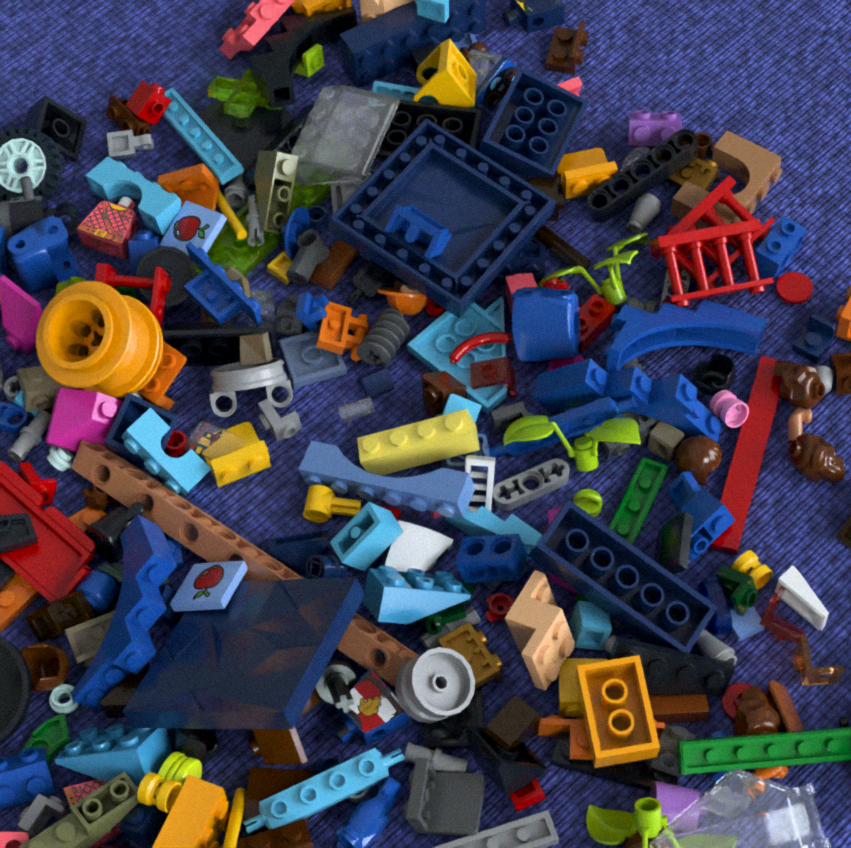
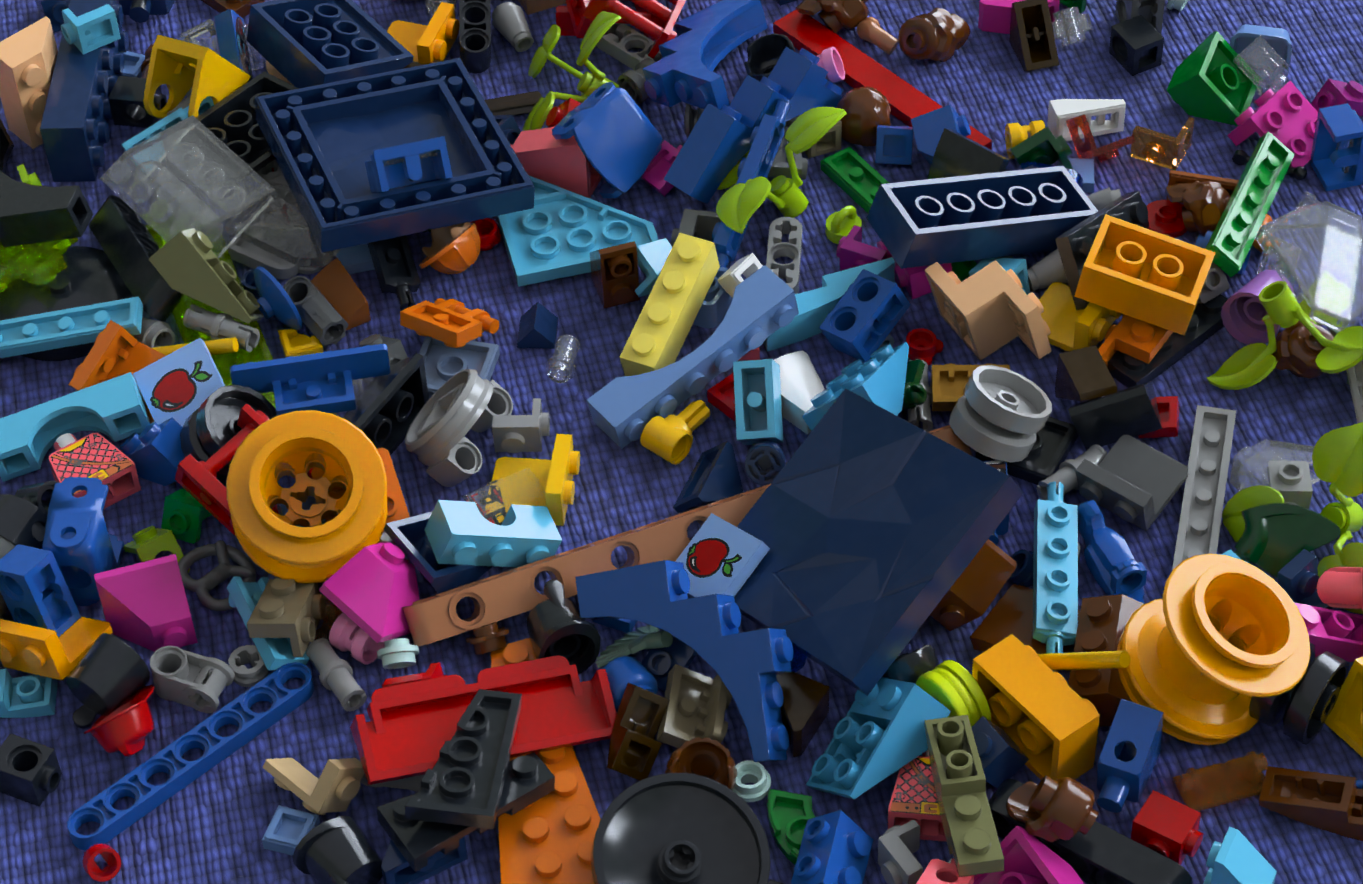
camera: 60 degrees left, 10 degrees down
yellow wheel [137,772,182,813] -> none
dark tan slope [240,332,272,366] -> none
blue tile [295,291,329,331] -> none
dark grey piece [357,308,410,367] -> none
red piece [449,332,513,364] -> none
clear red bracket [470,356,517,397] -> none

